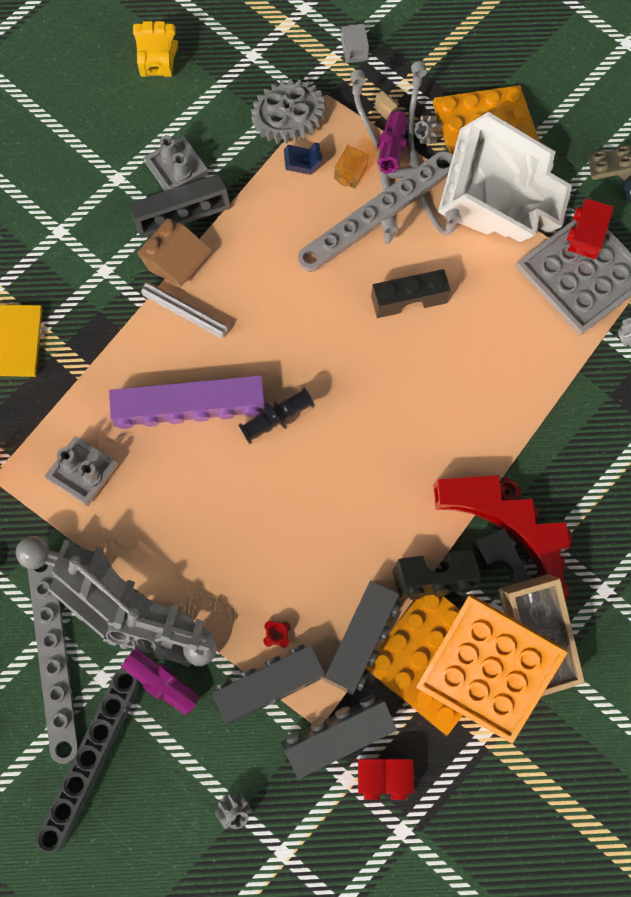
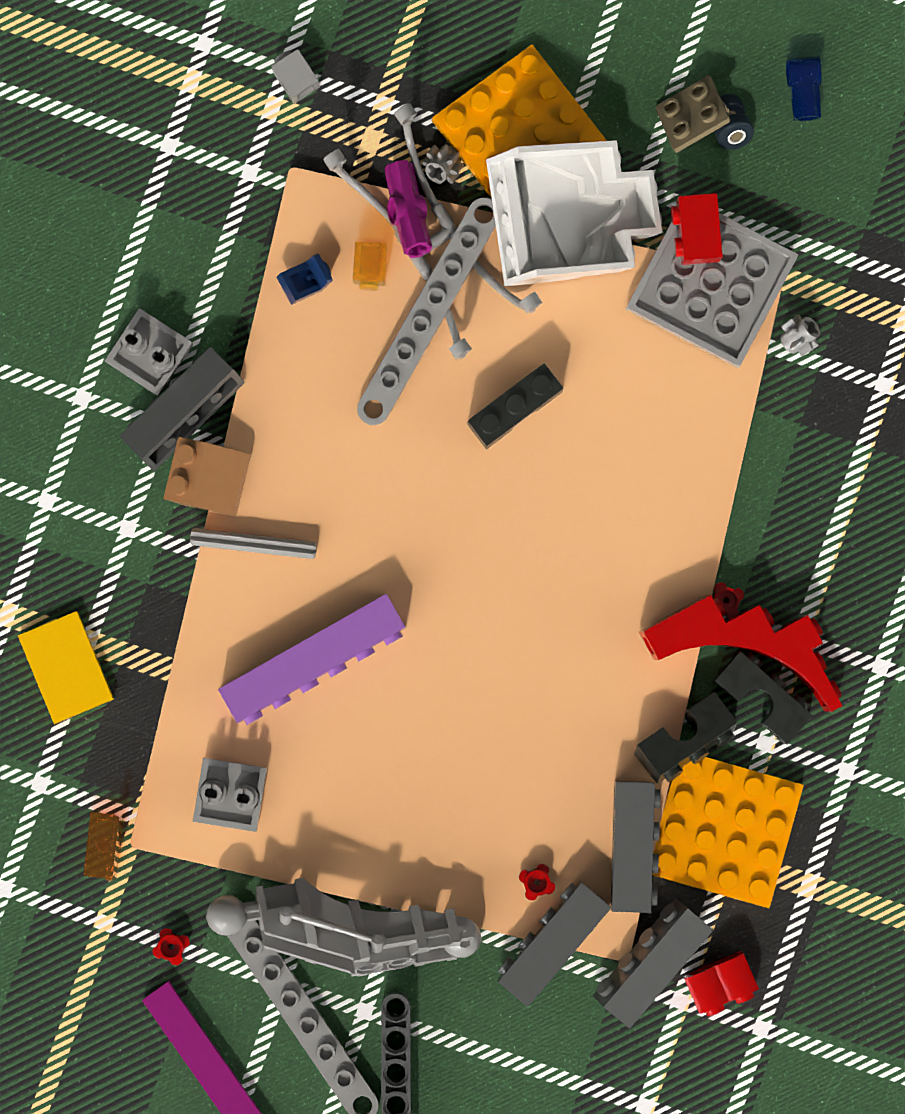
camera: 20 degrees left, 15 degrees up
magenta piece [121,647,199,715] -> none
yellow piece [133,21,178,77] -> none
light grey gear [215,794,252,829] -> none
black piece [238,387,315,445] -> none
light grey gear [251,79,326,144] -> none
tan tile [375,91,398,120] -> none
light orange plate [416,594,568,744] -> none
brick [499,574,585,696] -> none

